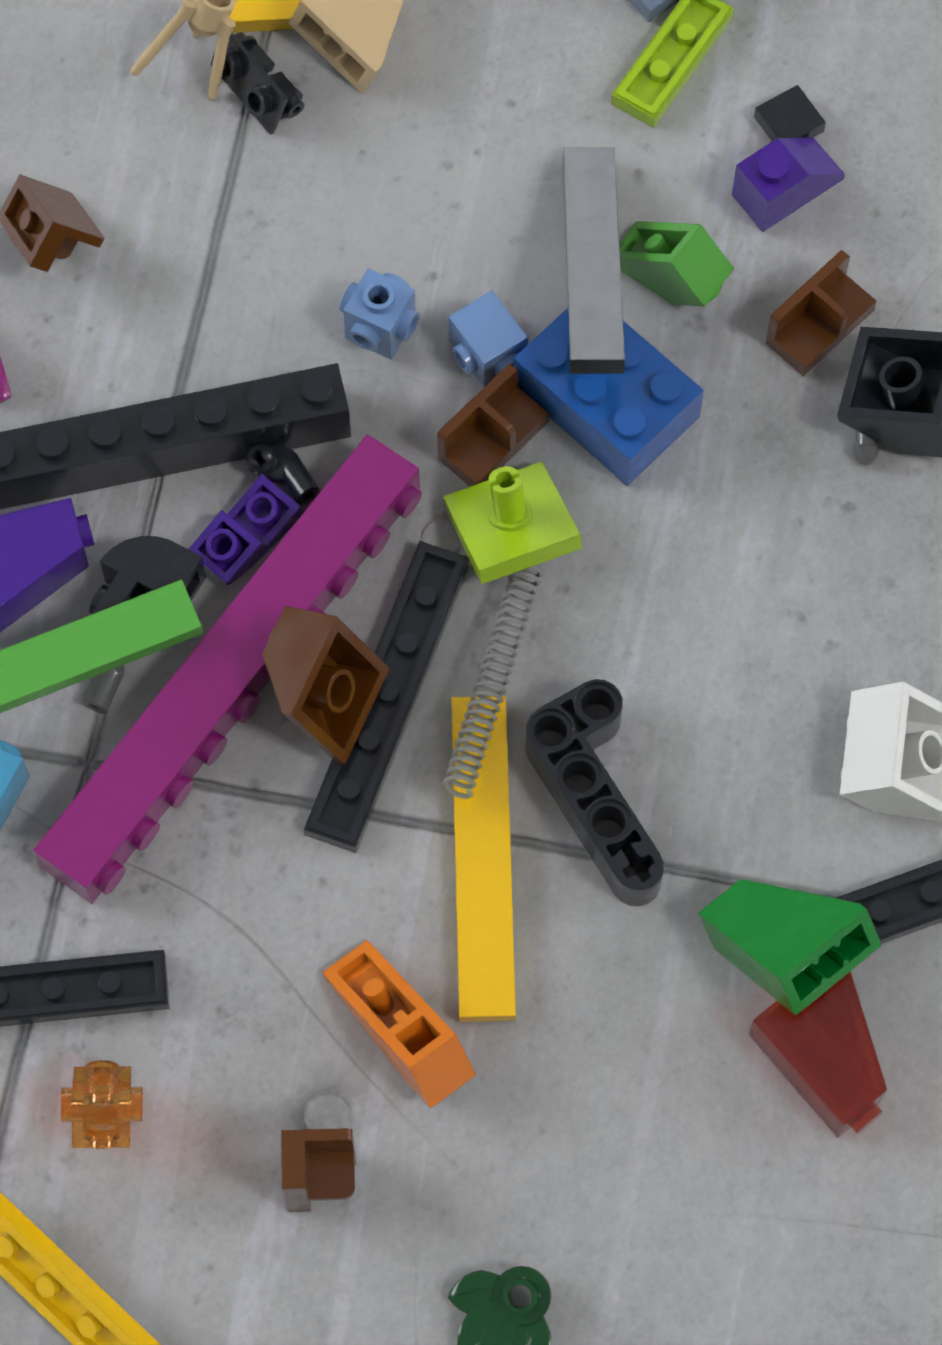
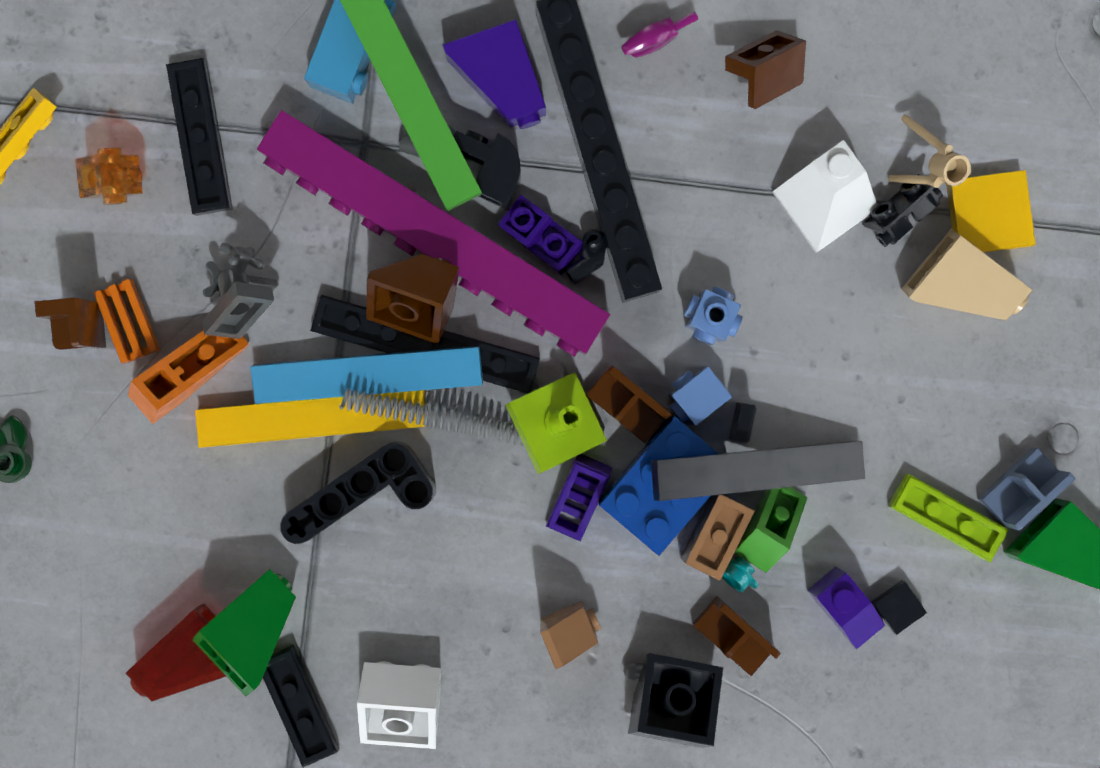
camera: 90 degrees right, 20 degrees up
none -> orange tile [93,279,161,364]
none -> dark grey piece [202,243,279,339]
none -> dark azure tile [250,345,483,404]
none -> medium nougat slope [540,601,601,669]
none -> dark purple slope [546,454,612,542]
none -> medium nougat panel [680,494,755,581]
none -> teal plate [722,557,759,592]
none -> black tile [729,402,757,443]
none -> white slope [772,140,878,253]

